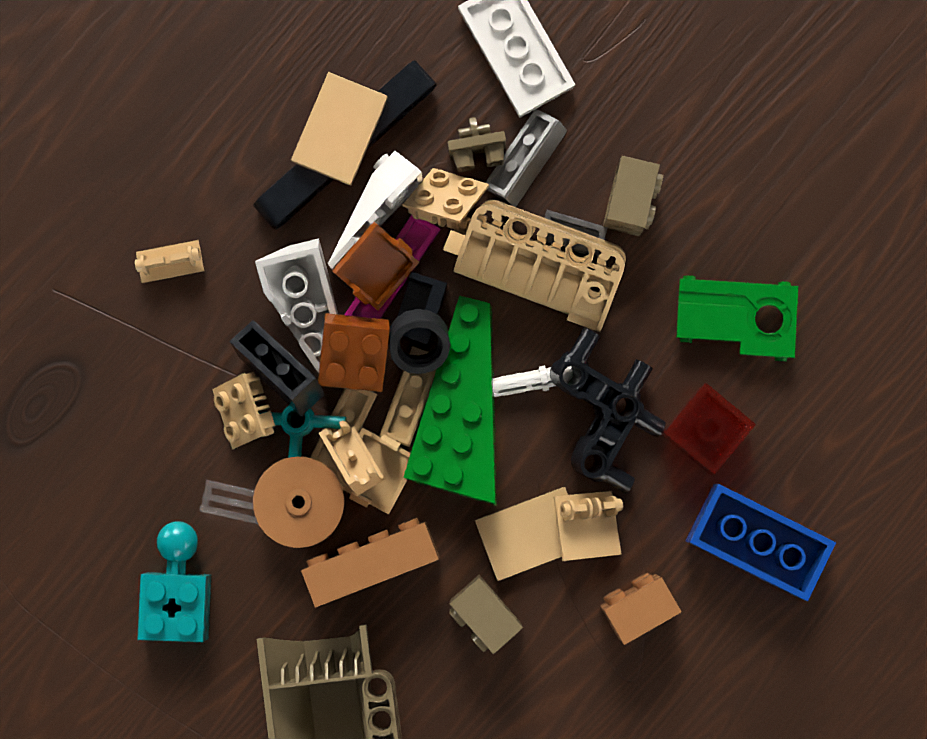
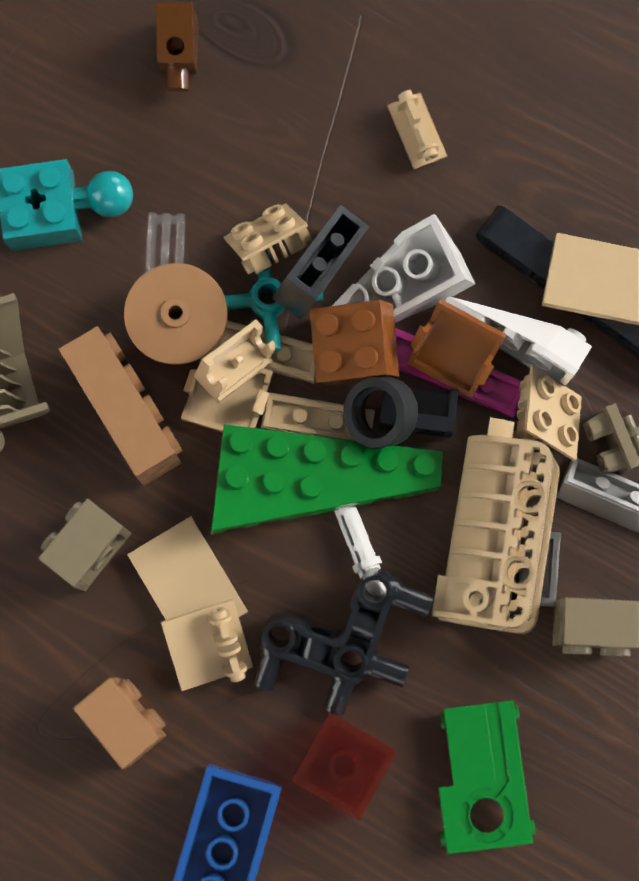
camera: 75 degrees right, 5 degrees down
none -> reddish brown torso [156,2,198,92]

